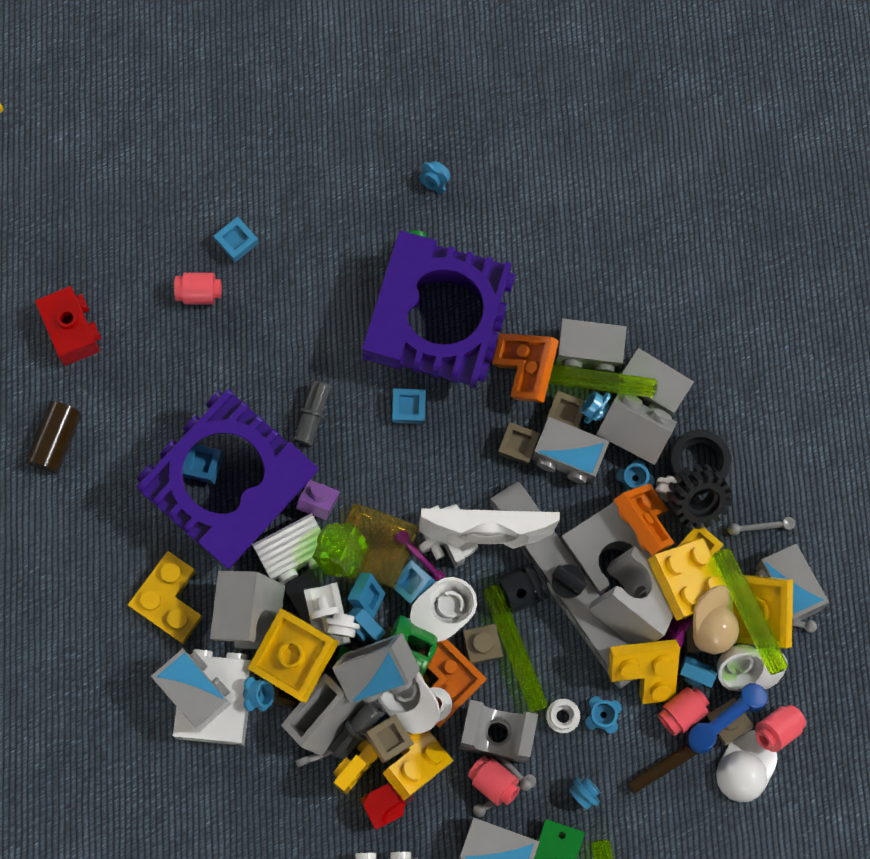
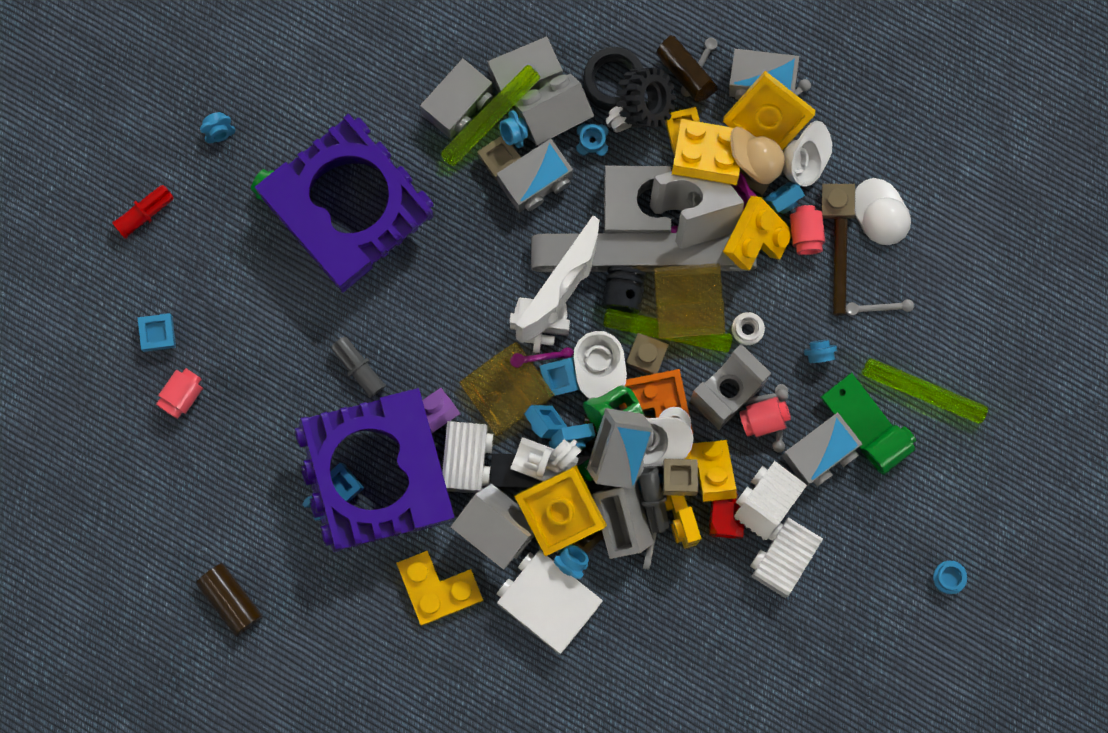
camera: 55 degrees left, 5 degrees up
red brick [35,286,102,366] -> none
light grey brick [151,648,231,732] -> none
clear neon green brick [312,522,369,578] -> none
dark azure plate [392,388,426,424] -> none
orange plate [492,333,559,403] -> none
dark tan plate [498,422,540,466] -> none
black plate [552,564,587,599] -> none
dark azure plate [585,696,622,734] -> none
orange plate [613,483,674,556] -> none
blue bar [687,683,768,754] -> none
clear neon green axle [713,548,787,675] -> none
coral brick [755,705,806,752] -> none
none -> red axle [112,185,174,239]
none -> clear yellow slope [653,263,725,339]
none -> dark brown brick [656,35,718,102]
none -> white brick [734,461,807,540]
none -> light grey hinge [846,299,914,316]

